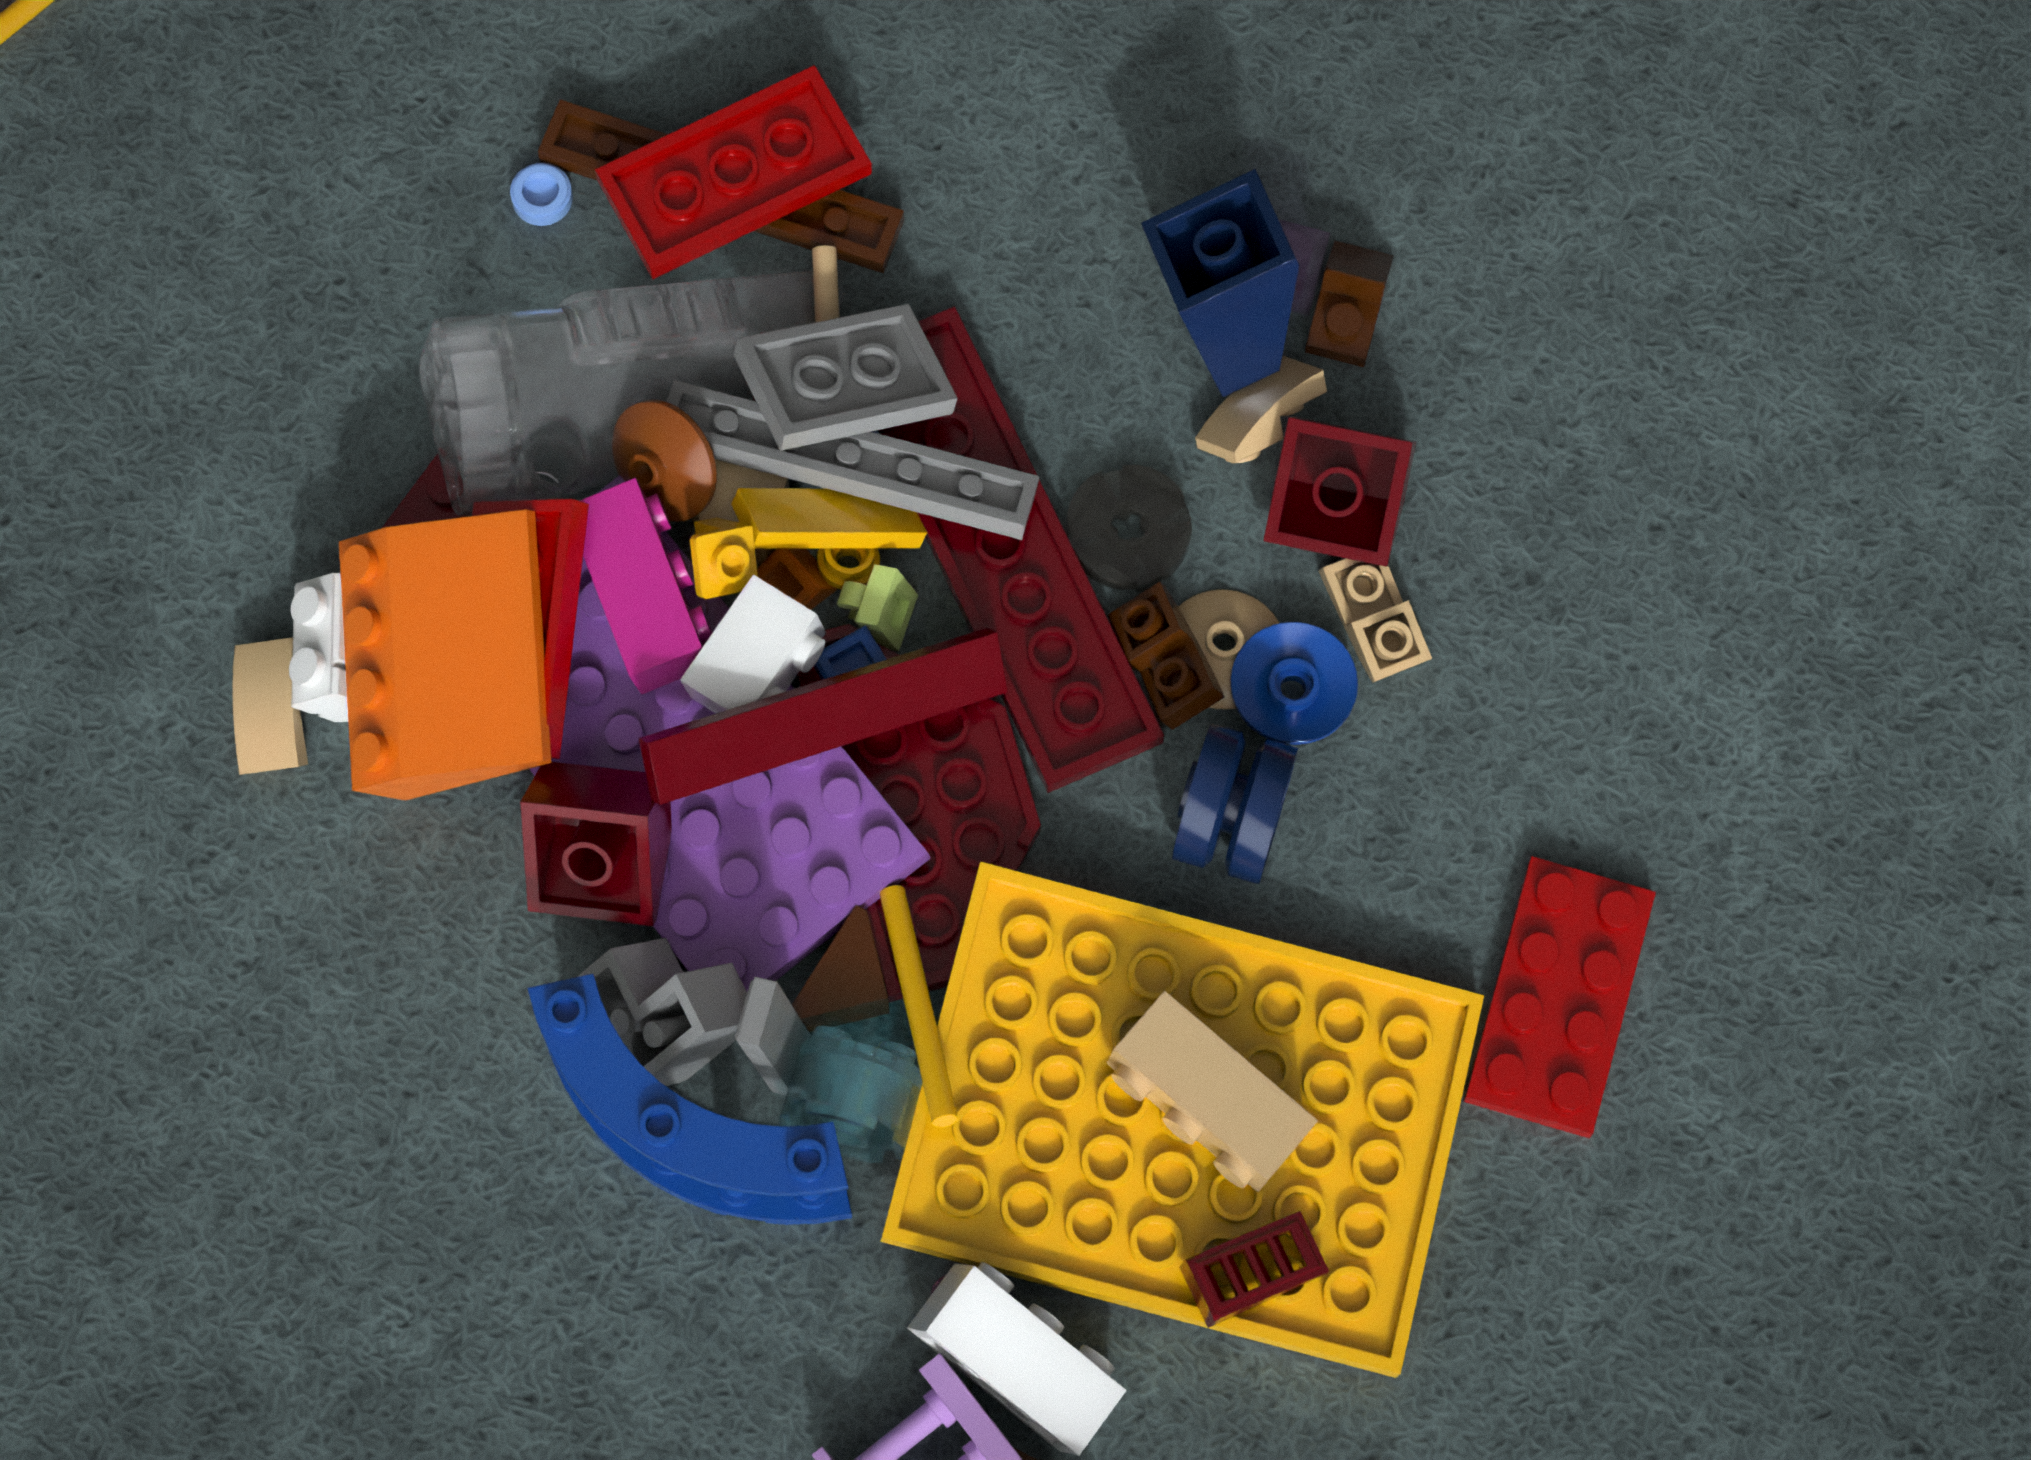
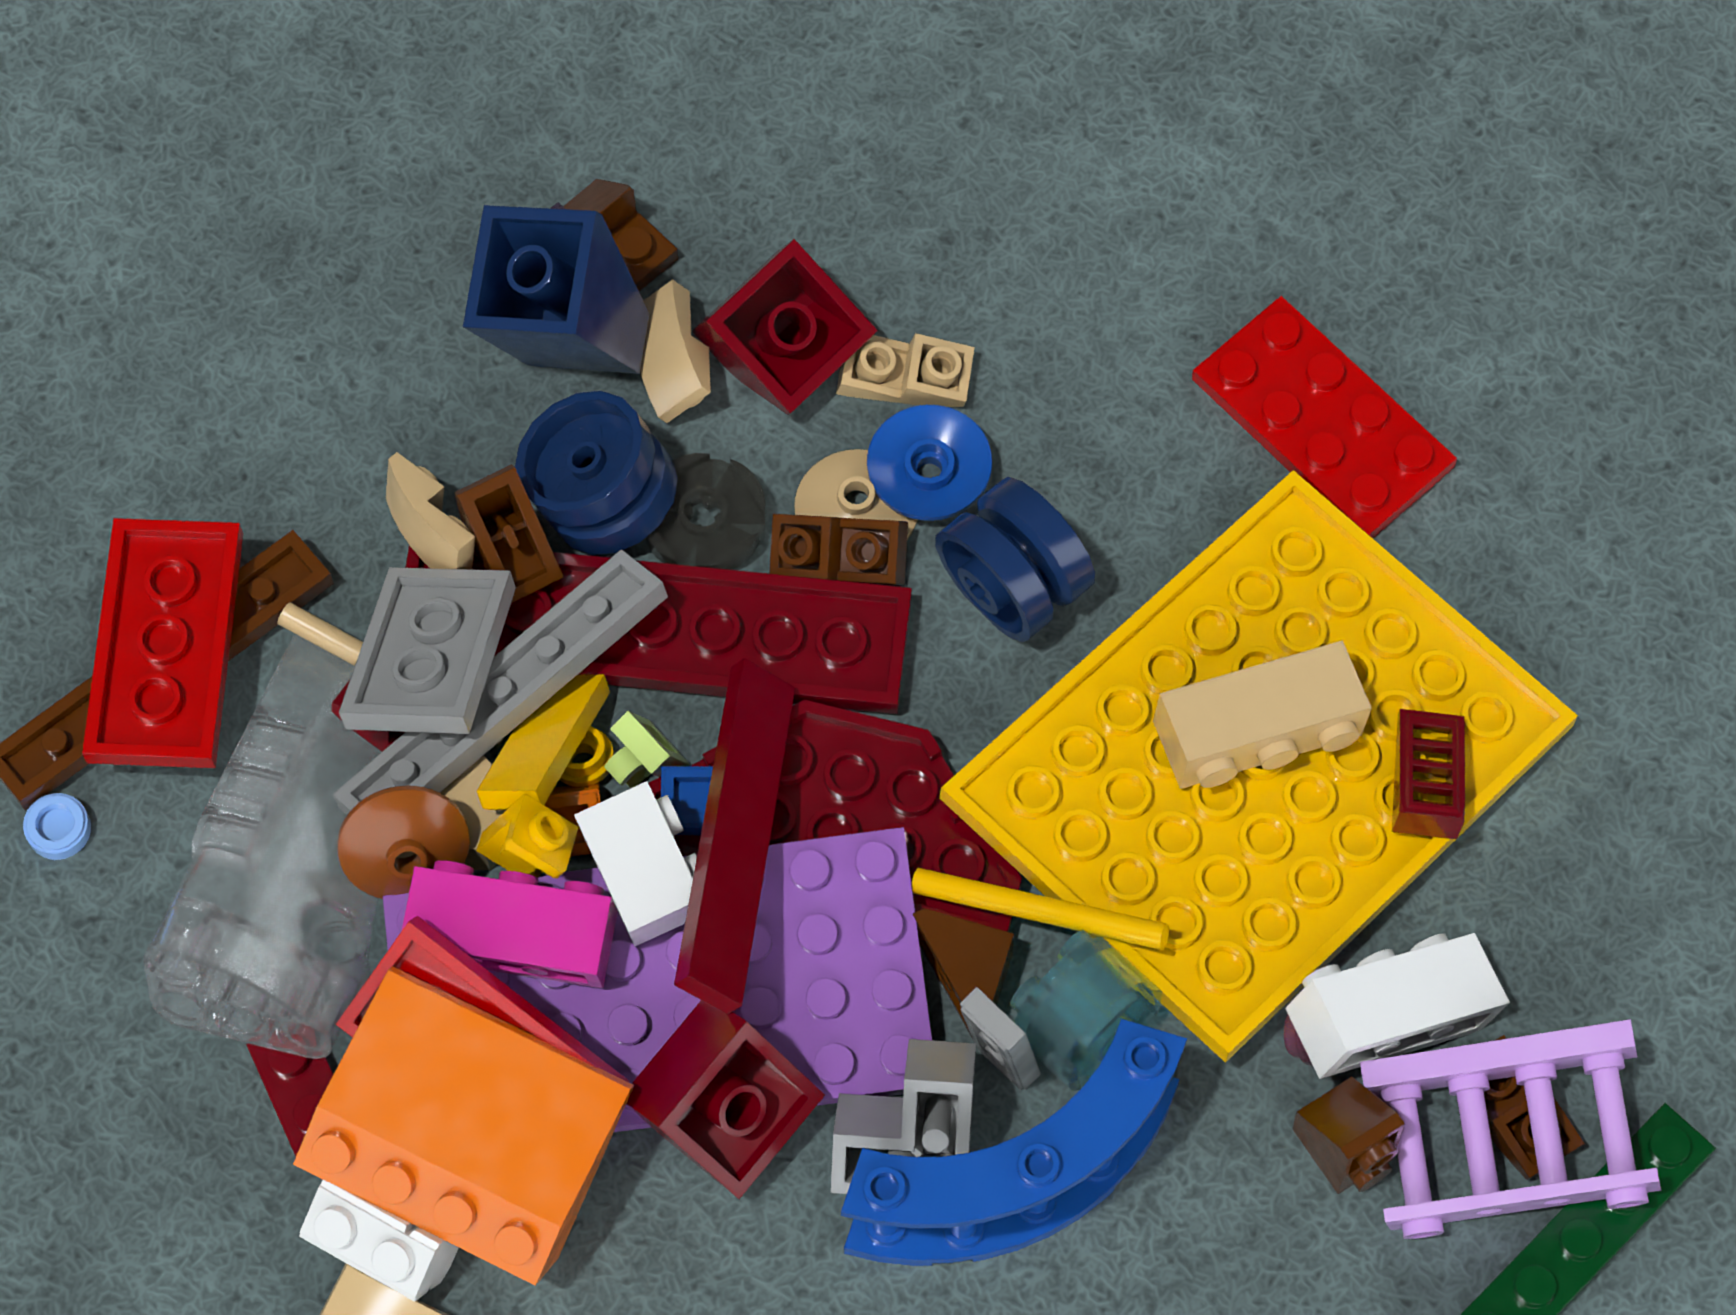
camera: 55 degrees left, 5 degrees down
none -> tan slope [386,452,475,570]
none -> reddish brown slope [454,464,563,603]
none -> dark blue wheel [515,391,678,555]
none -> reddish brown slope [1292,1077,1405,1194]

